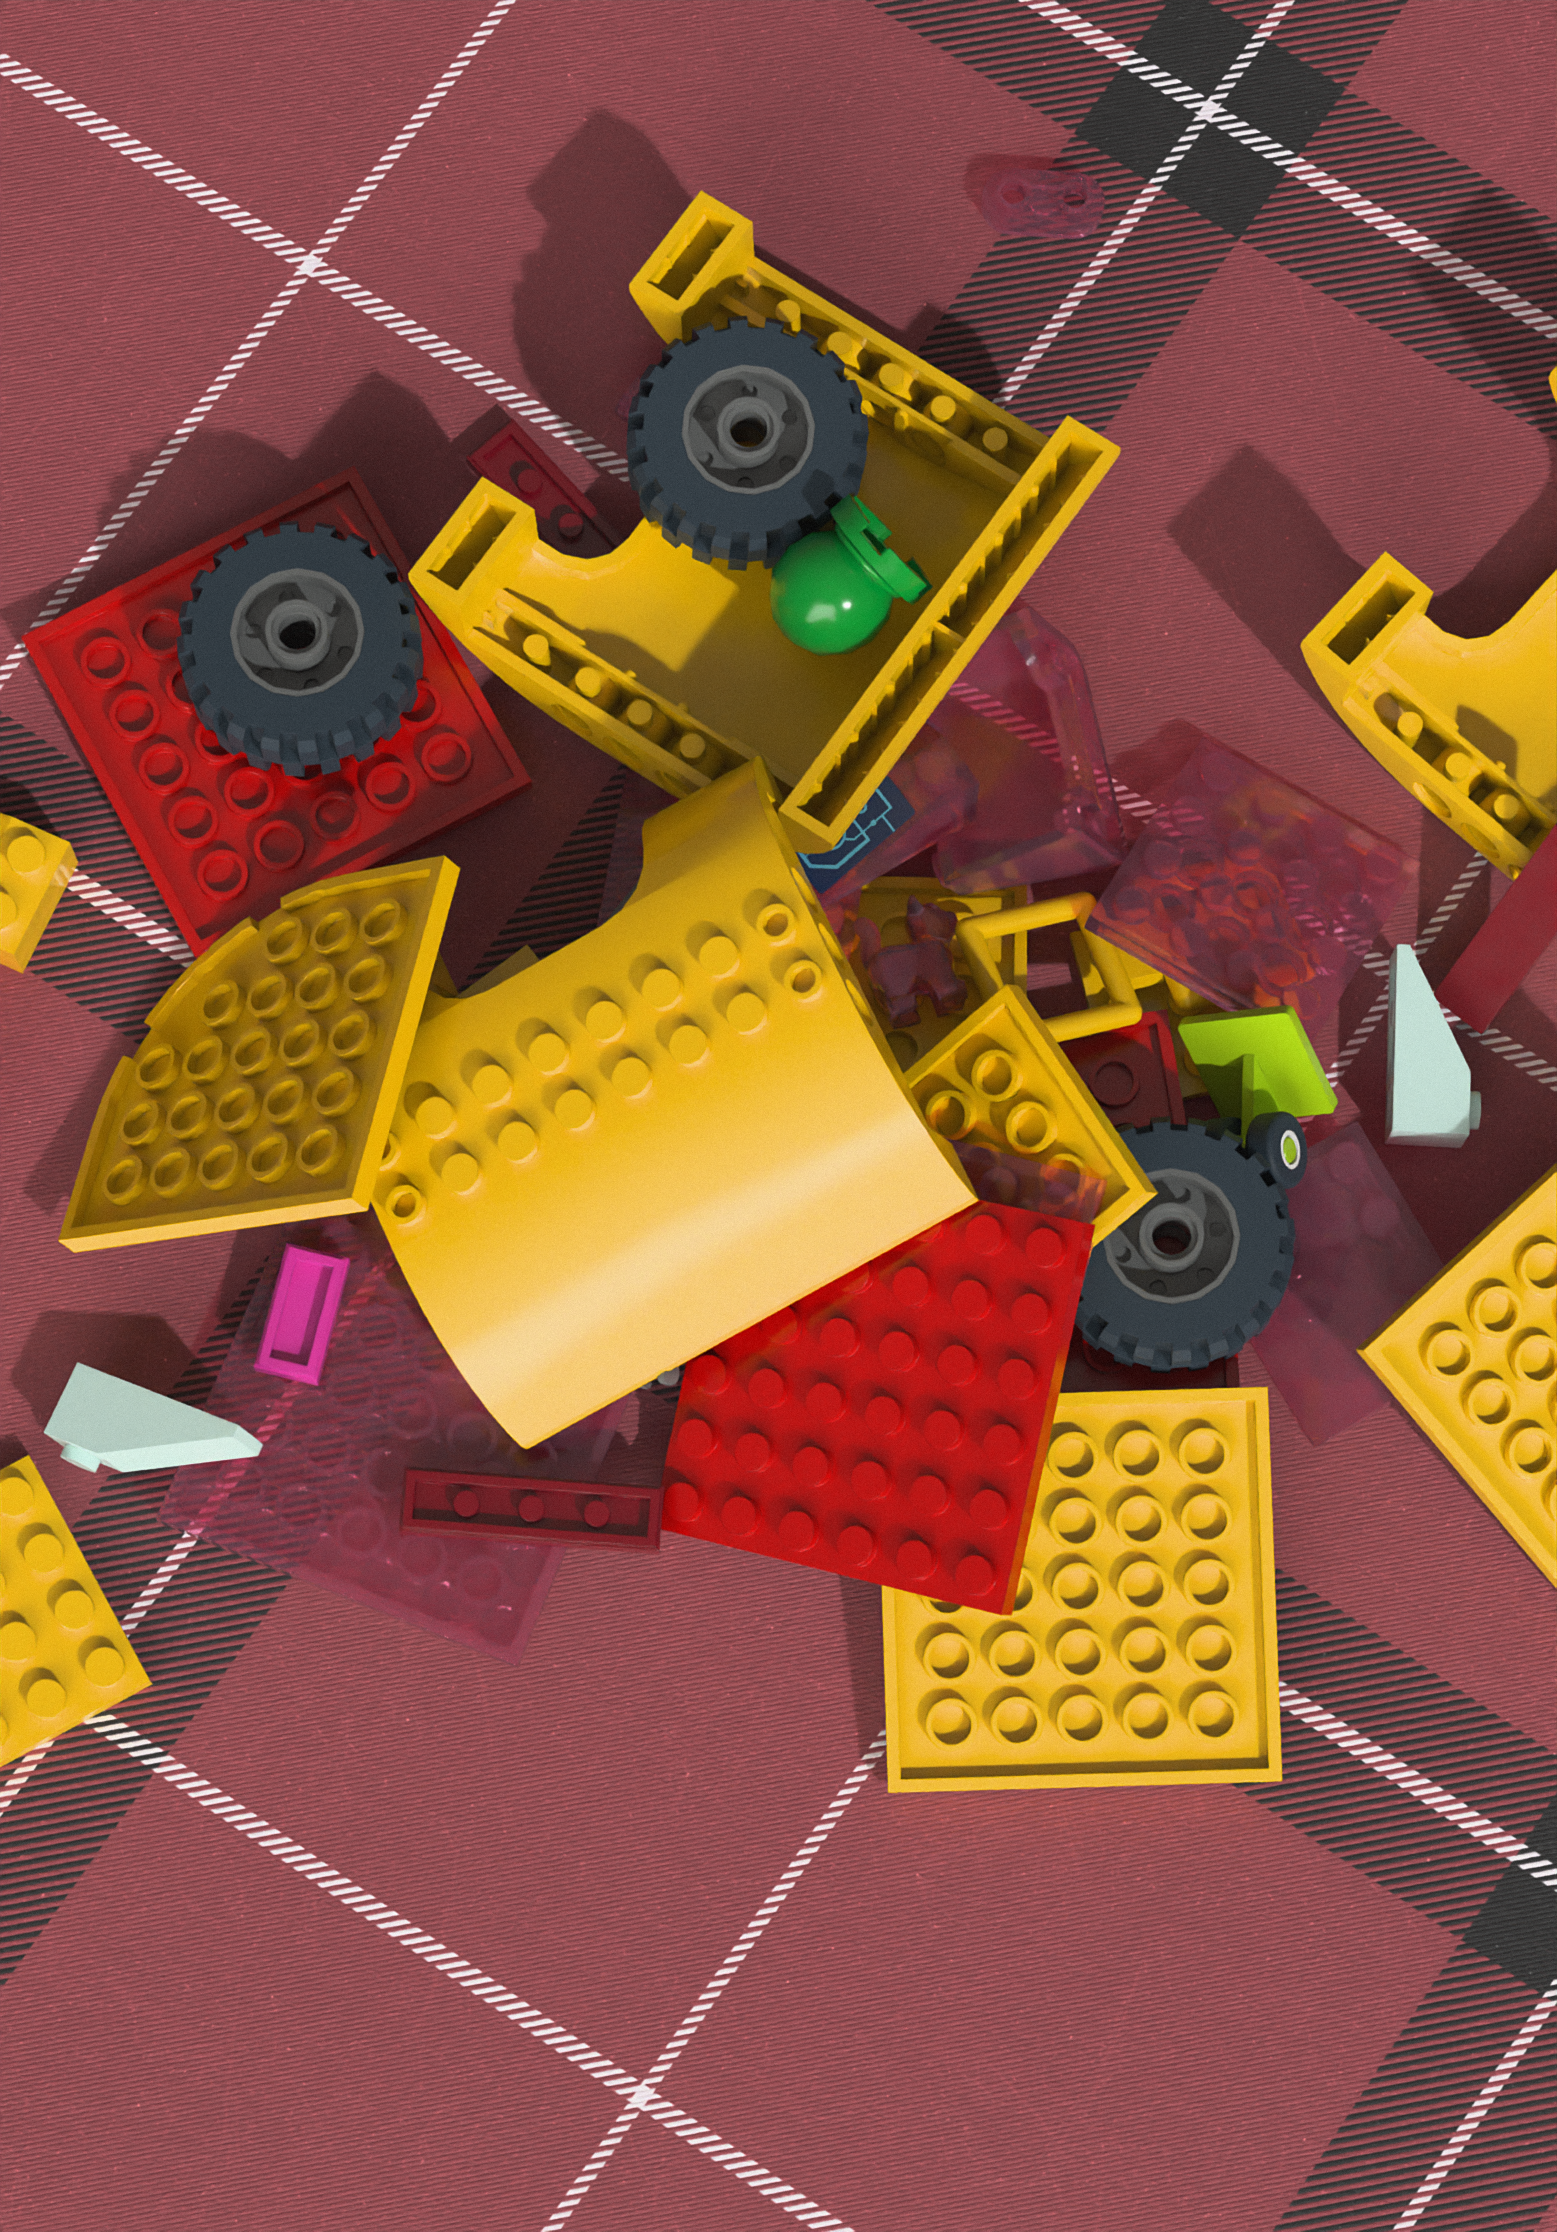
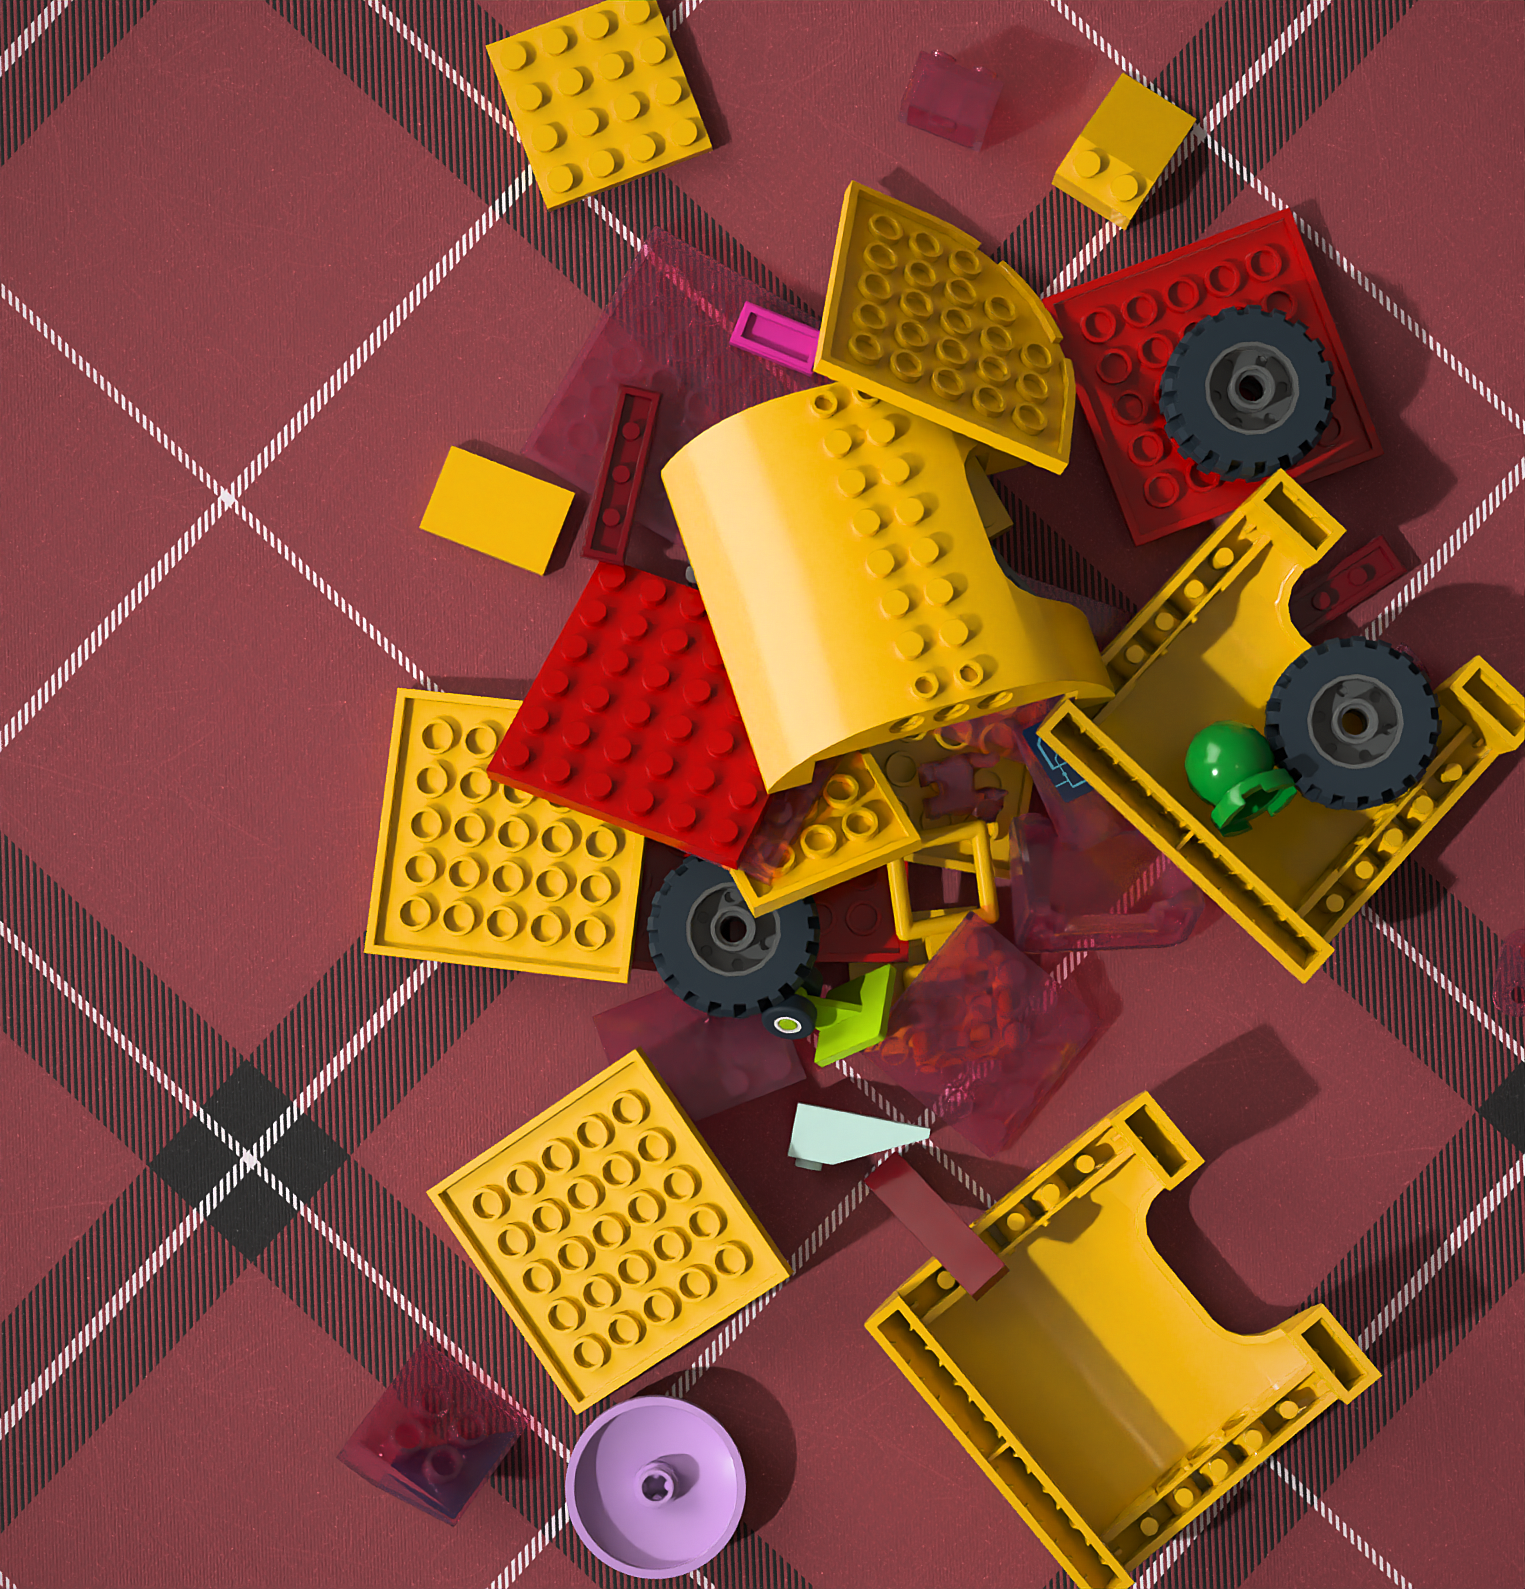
camera: 100 degrees right, 10 degrees up
light aqua slope [44,1362,263,1473] -> none
none -> yellow tile [419,445,576,577]

